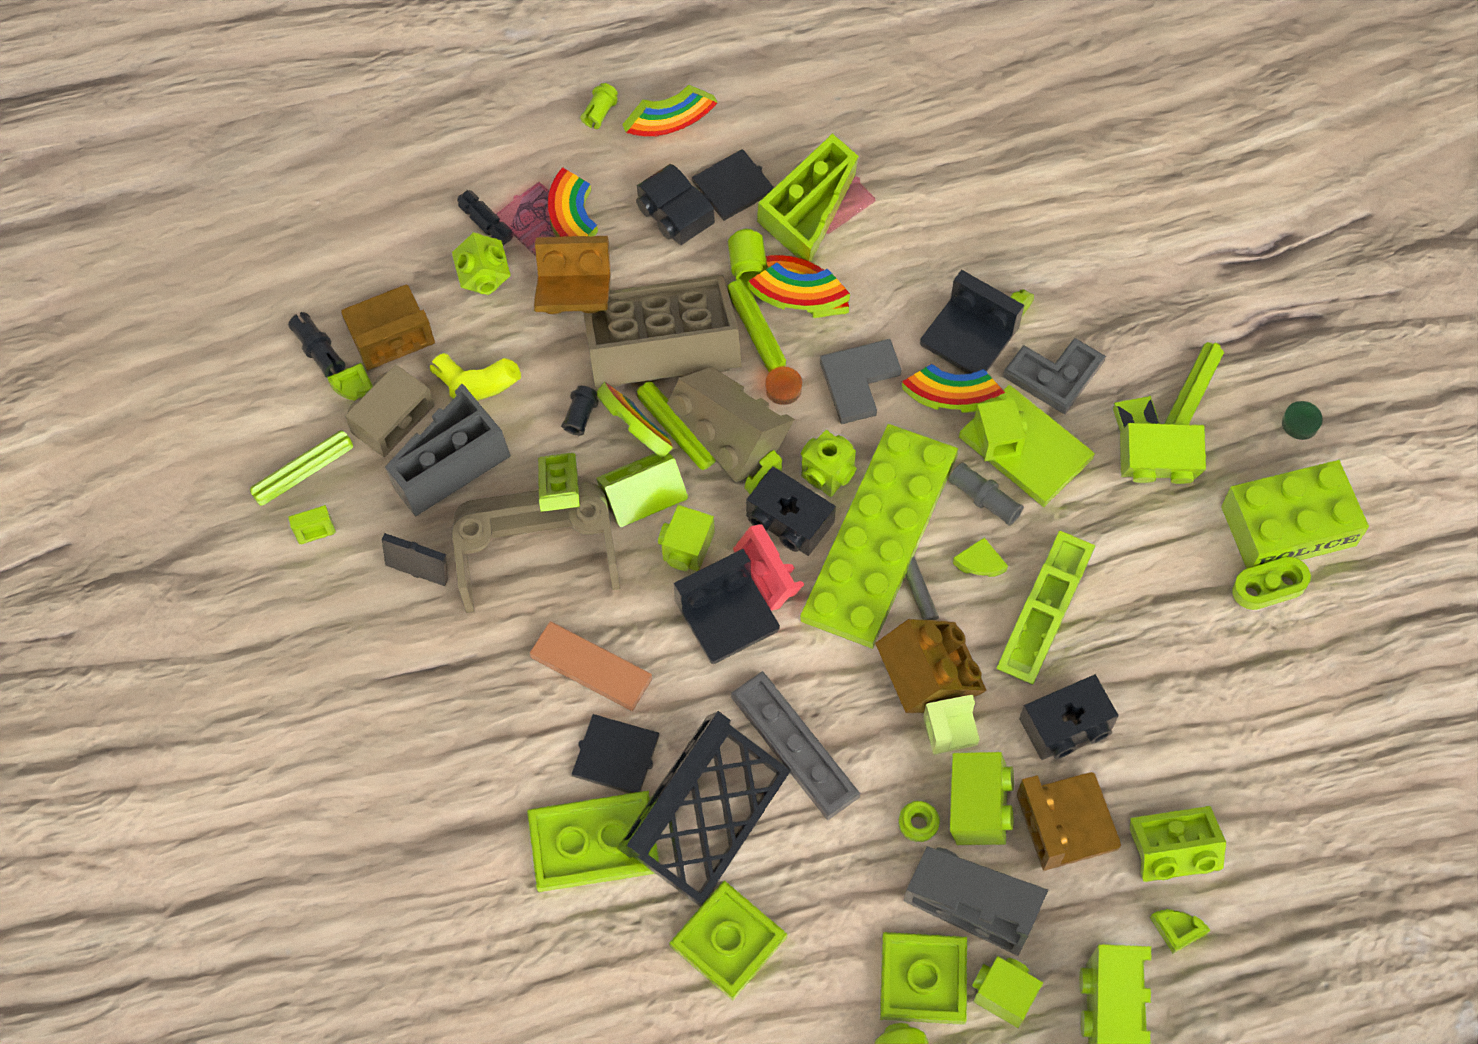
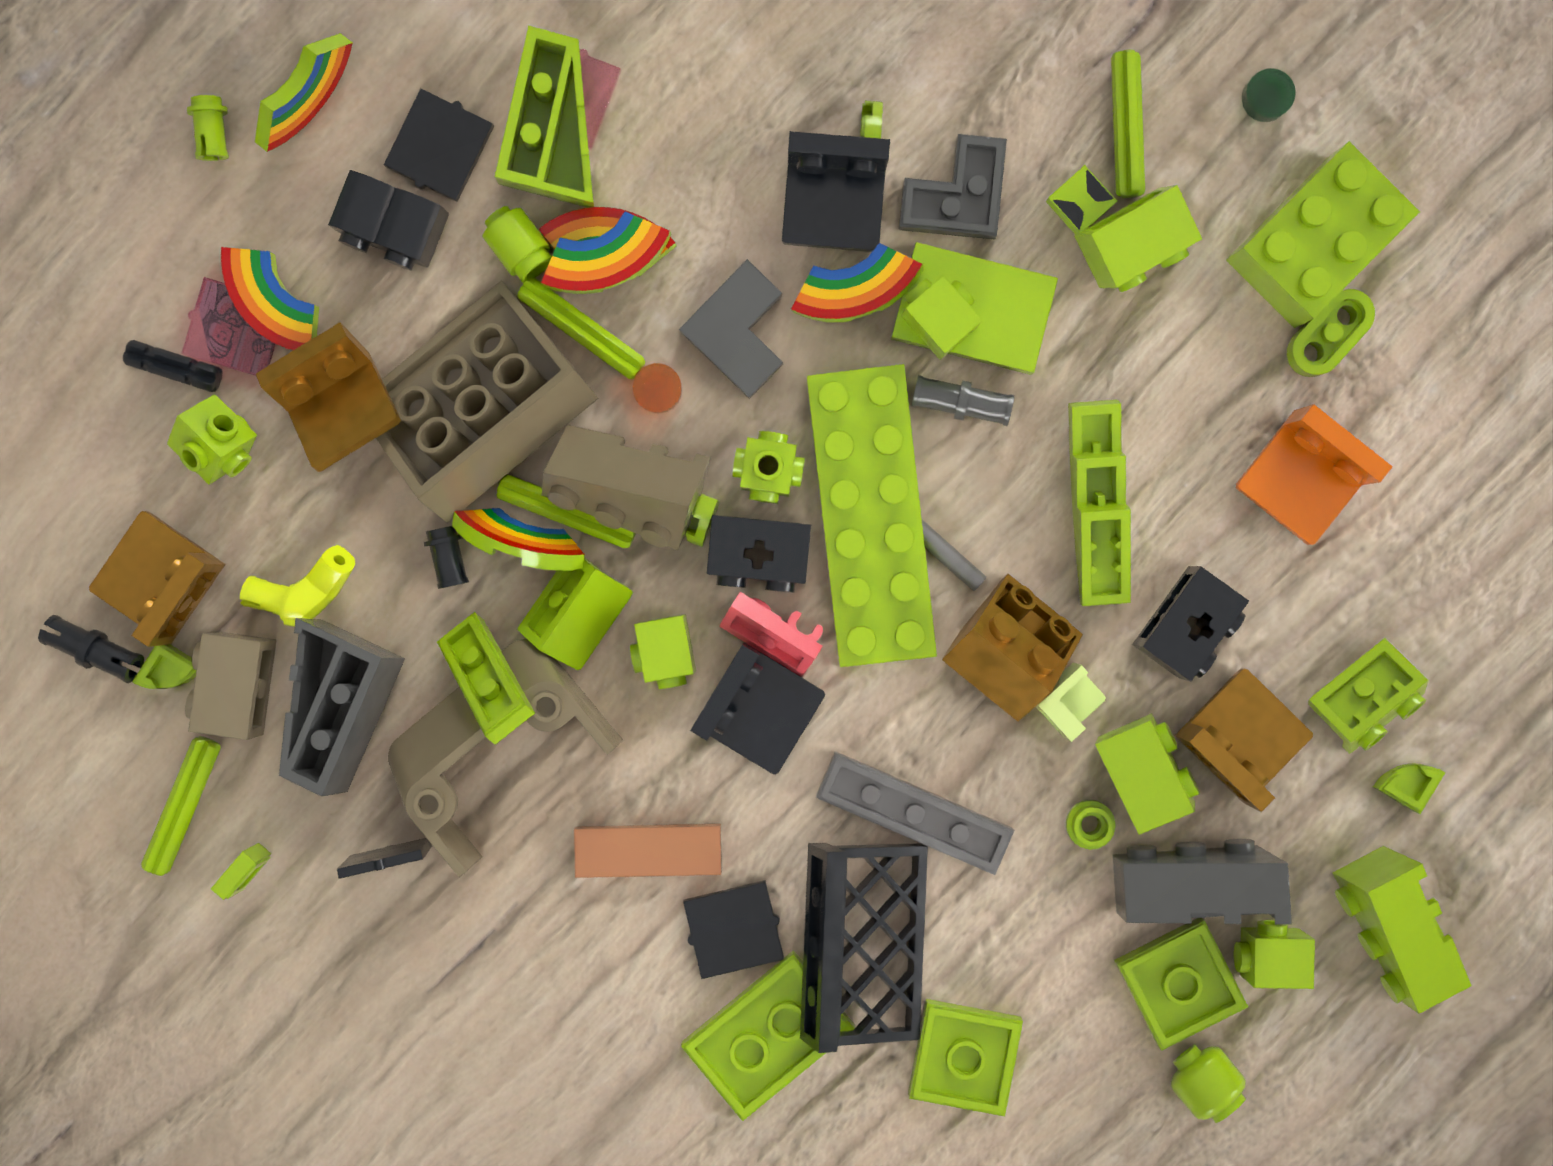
camera: 30 degrees left, 25 degrees up
lime tile [953,538,1008,577] -> none
none -> orange bracket [1236,404,1393,545]

